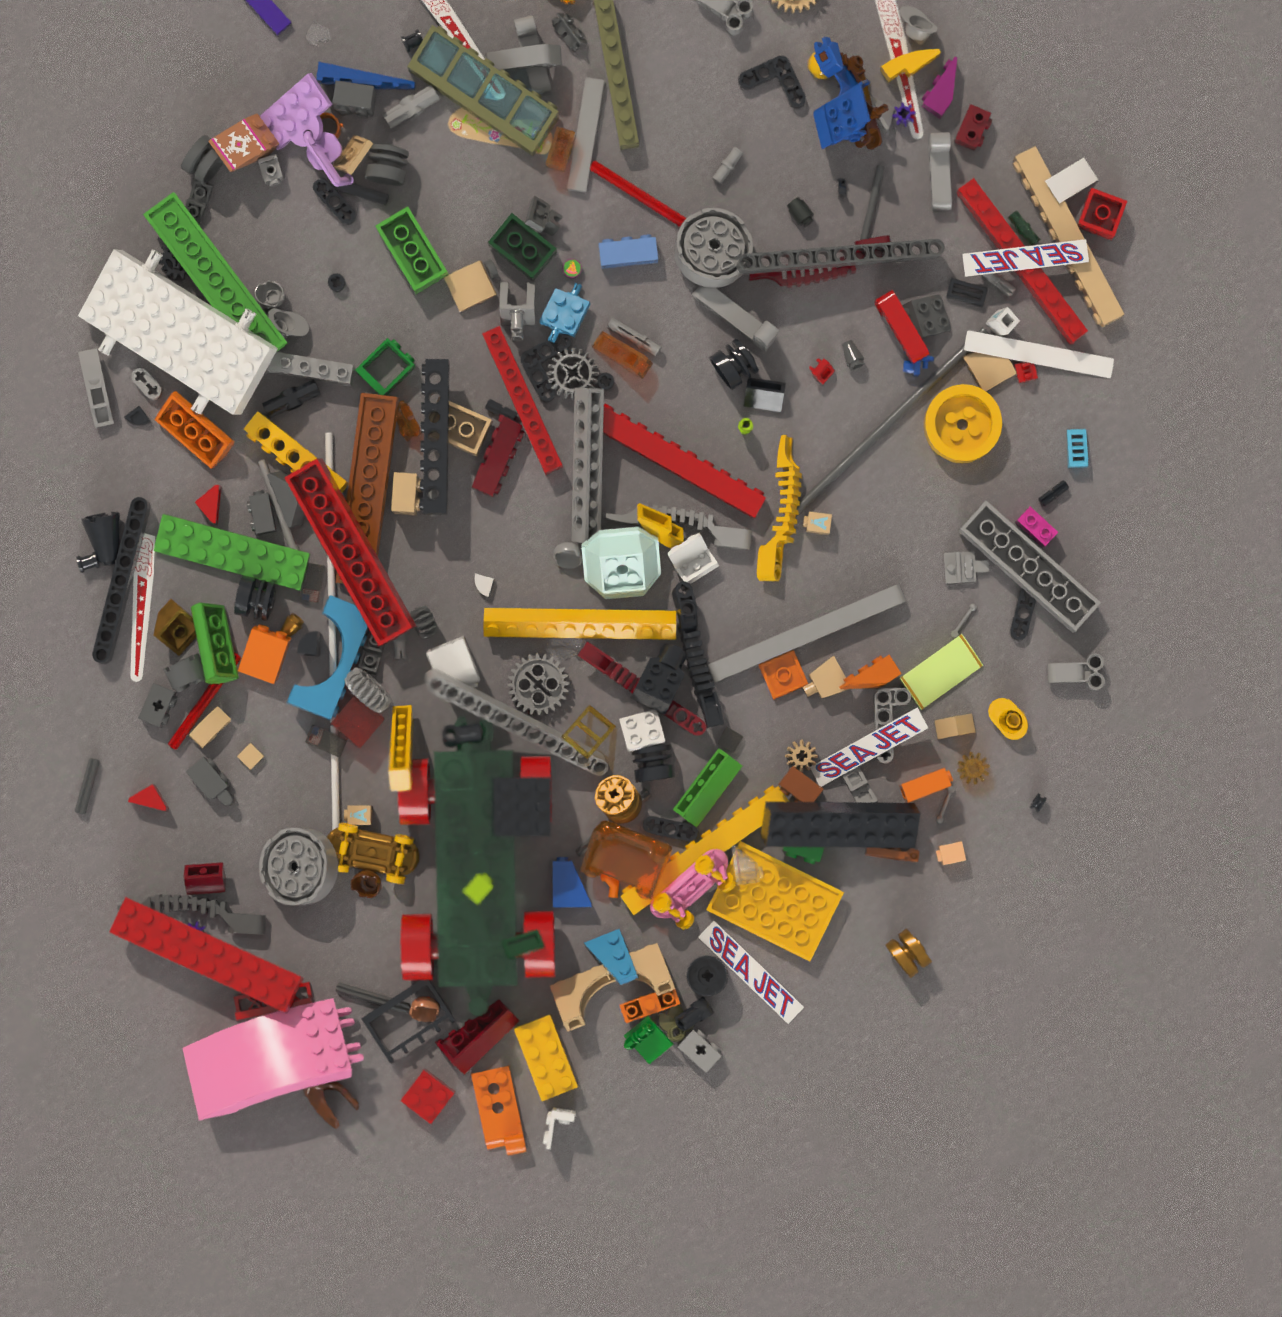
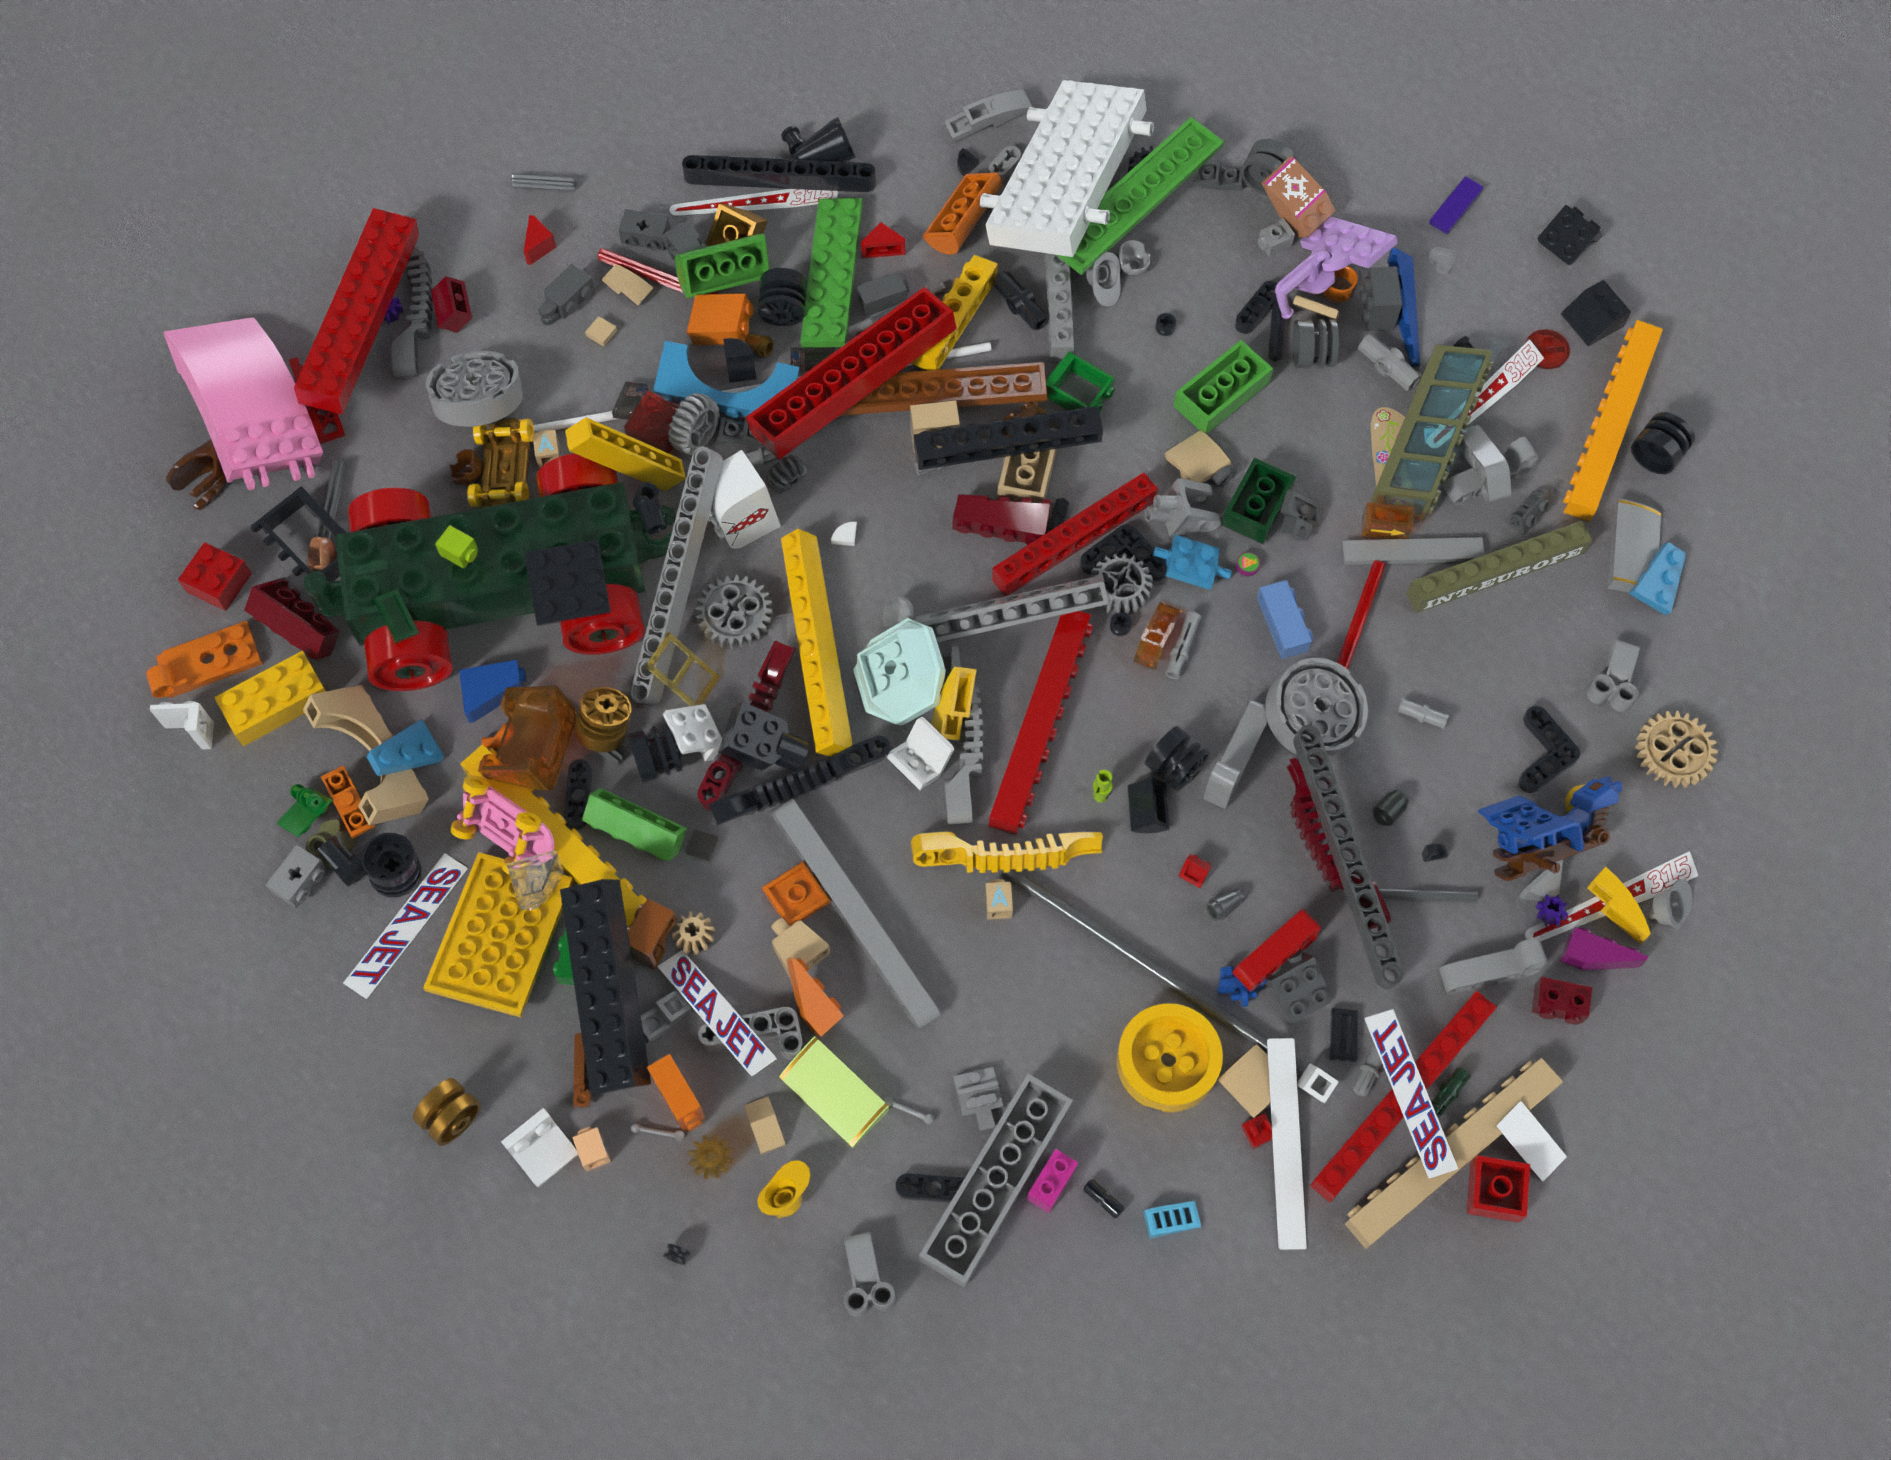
camera: 80 degrees right, 20 degrees down
none -> white bracket [501,1108,578,1187]

